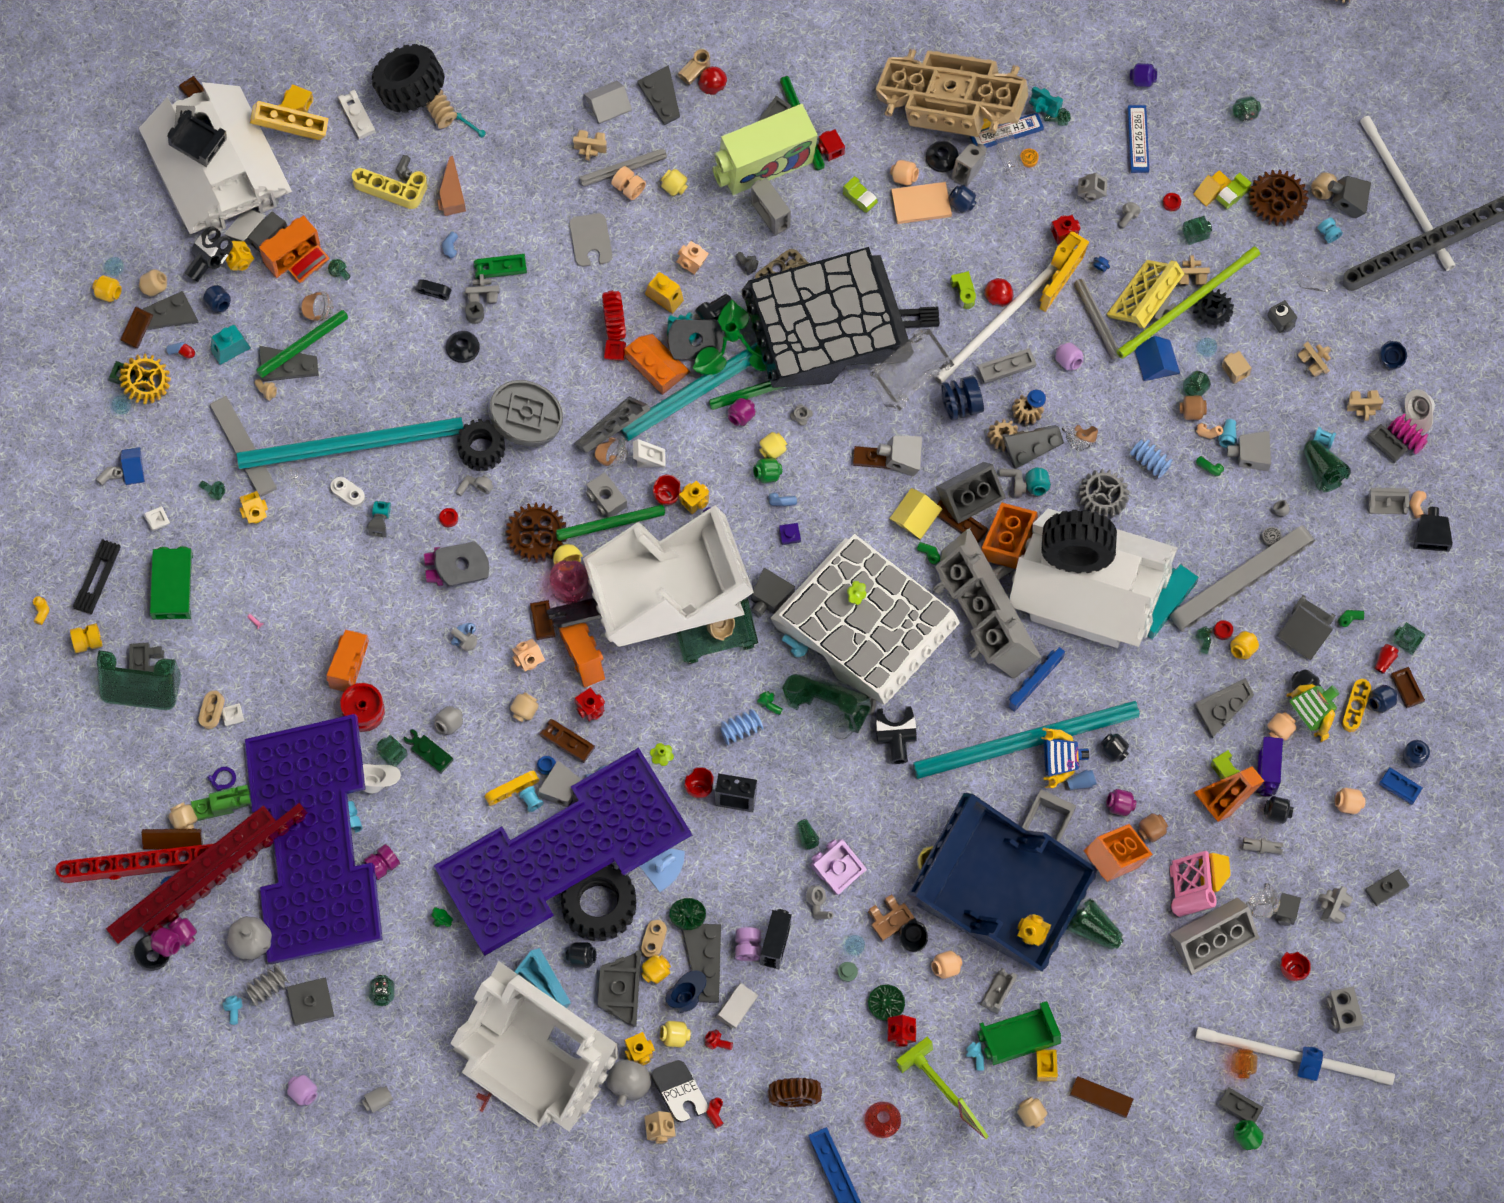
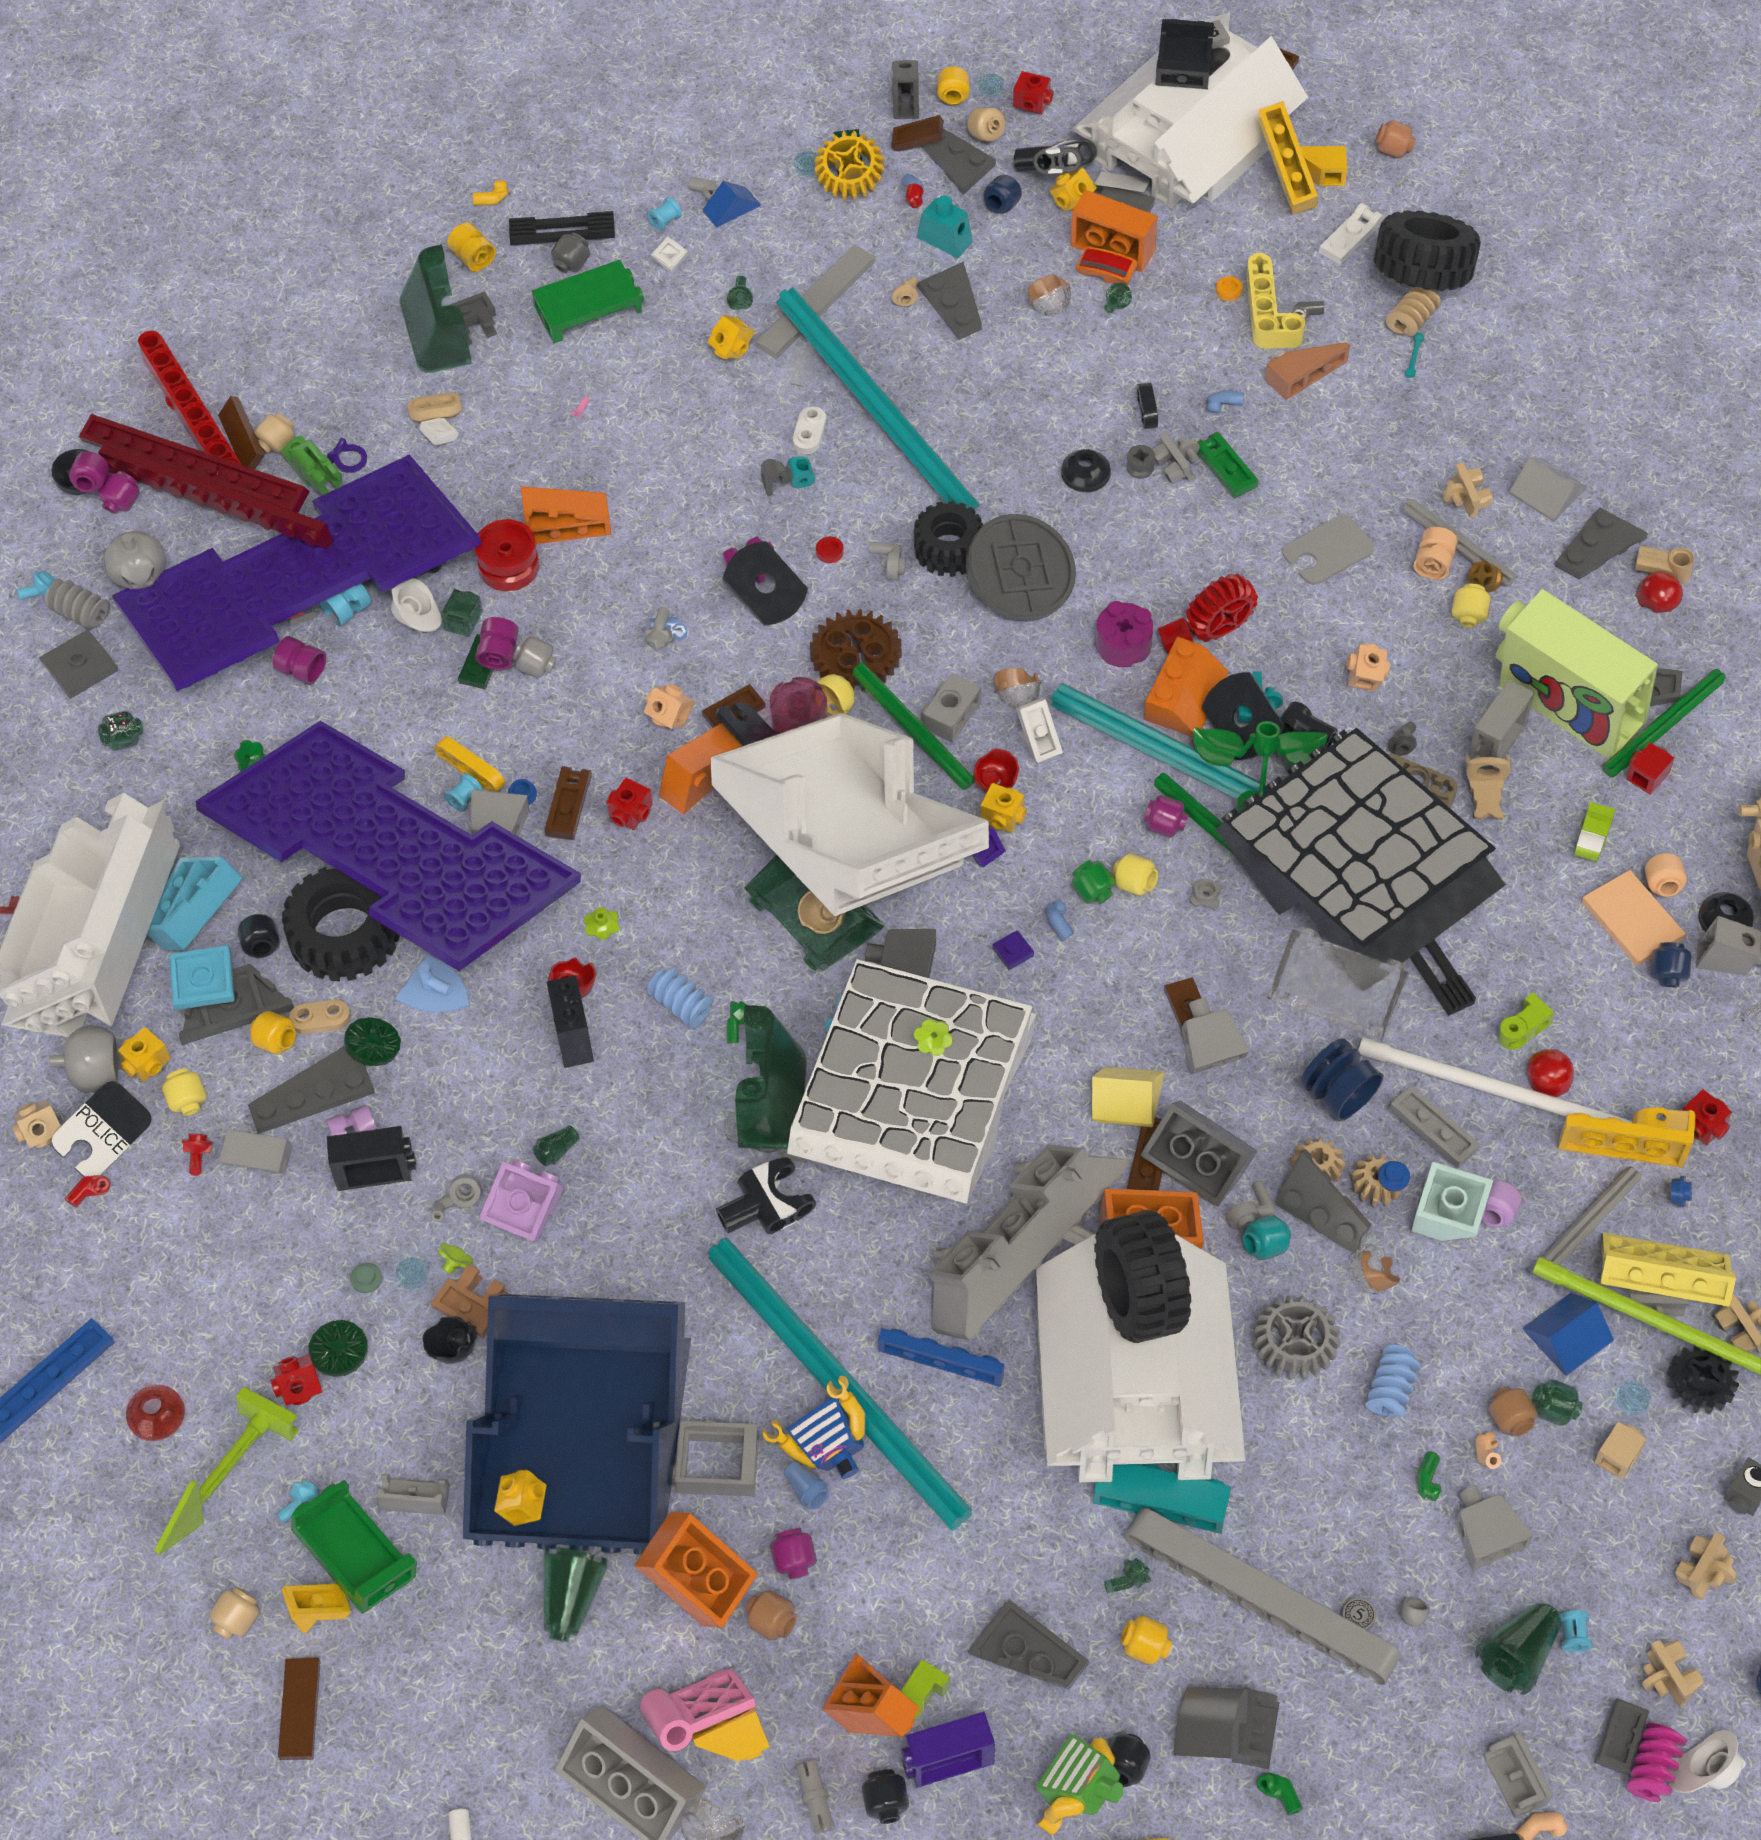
camera: 70 degrees right, 10 degrees down
green axle [256,310,348,378] -> none
tan head [510,692,539,722] -> none
dark grey wing [574,396,651,453] -> none
yellow torso [645,272,684,314] -> none
dark blue piece [665,970,707,1013] -> none
reddish brown gear [768,1077,822,1108] -> none
green arm [917,542,940,565] -> none
light nougat head [931,950,962,979] -> none
black head [1100,733,1129,762] -> none
red tile [1214,620,1234,640] -> none
medium azure cone [1218,419,1237,448] -> none
light nougat head [1267,712,1296,741] -> none
none -> medium azure plate [169,945,235,1010]
none -> lime plant [438,1243,474,1274]
none -> magenta wheel [476,617,519,670]
none -> dark grey head [551,232,590,273]
none -> medium azure bush [647,197,682,231]
none -> dark grey torso [892,60,919,119]
none -> red brick [1013,71,1054,114]
none -> magenta brick [1095,601,1153,667]
none -> light orange tile [1216,276,1243,301]
none -> nougat head [1375,120,1416,158]
none -> light aqua slope [1411,1161,1493,1241]
none -> tan hair [1466,754,1511,819]
none -> pearl gold wheel [1468,561,1503,592]

